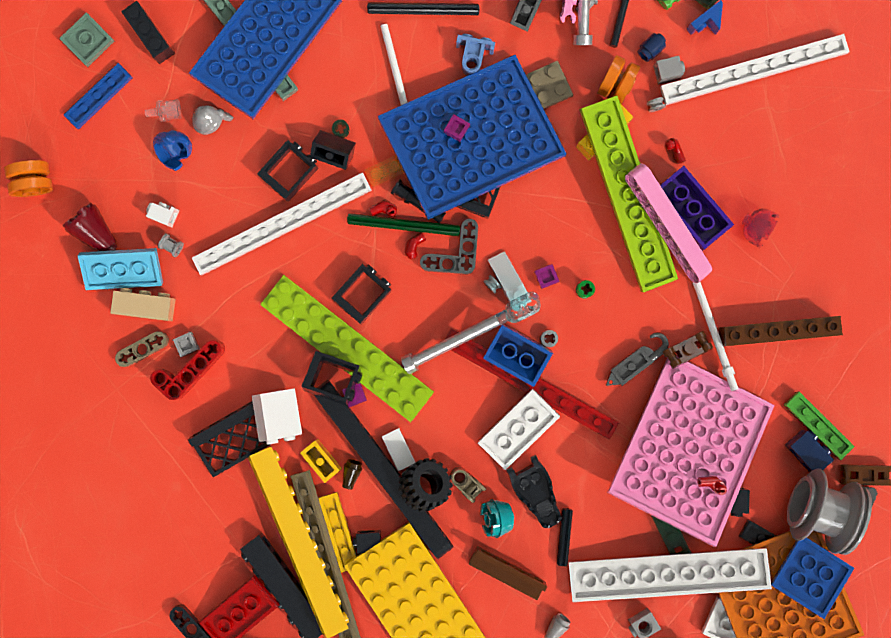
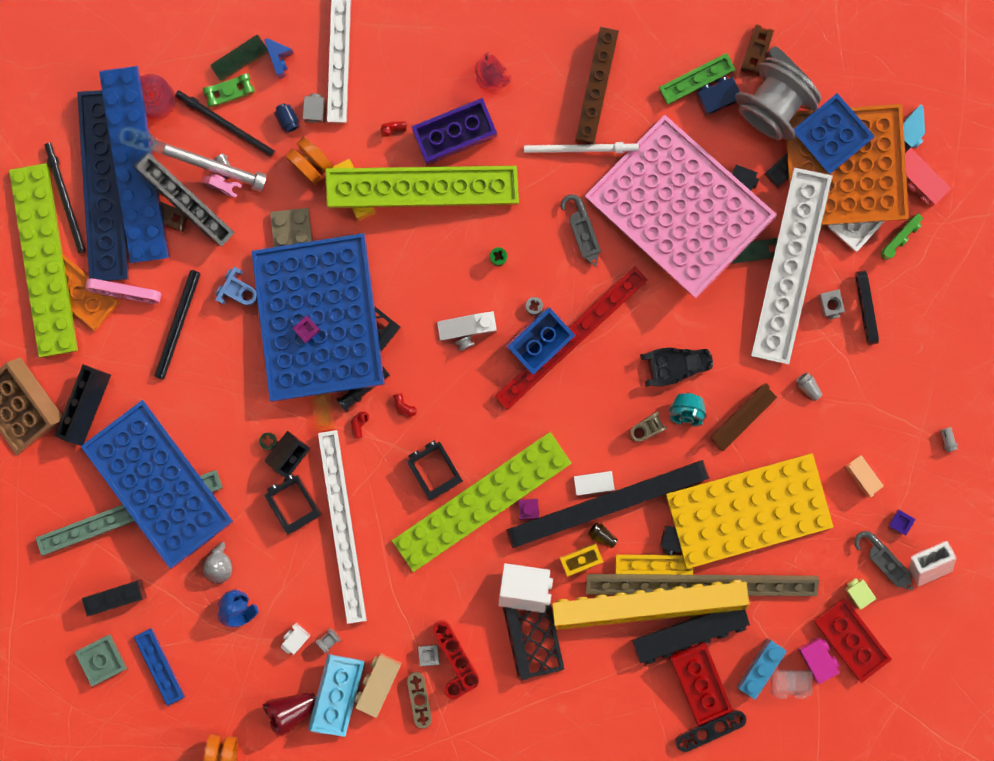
camera: 80 degrees left, 0 degrees up
clear piece [145,99,182,122] -> none
black window [302,351,363,406] -> none
dark green axle [347,214,460,236] -> none
white bar [380,24,408,105] -> none
black tyre [399,458,453,512] -> none
flat silver piece [401,292,541,374] -> none
dark grey beam [420,219,478,275] -> none
white plate [478,388,560,470] -> none
magenta plate [534,264,560,289] -> none
black axle [557,508,573,566] -> none
bright pink beam [625,163,712,283] -> none
light grey bush [647,97,666,112] -> none
reddish brown plate [662,331,713,369] -> none
red arm [697,476,727,495] -> none

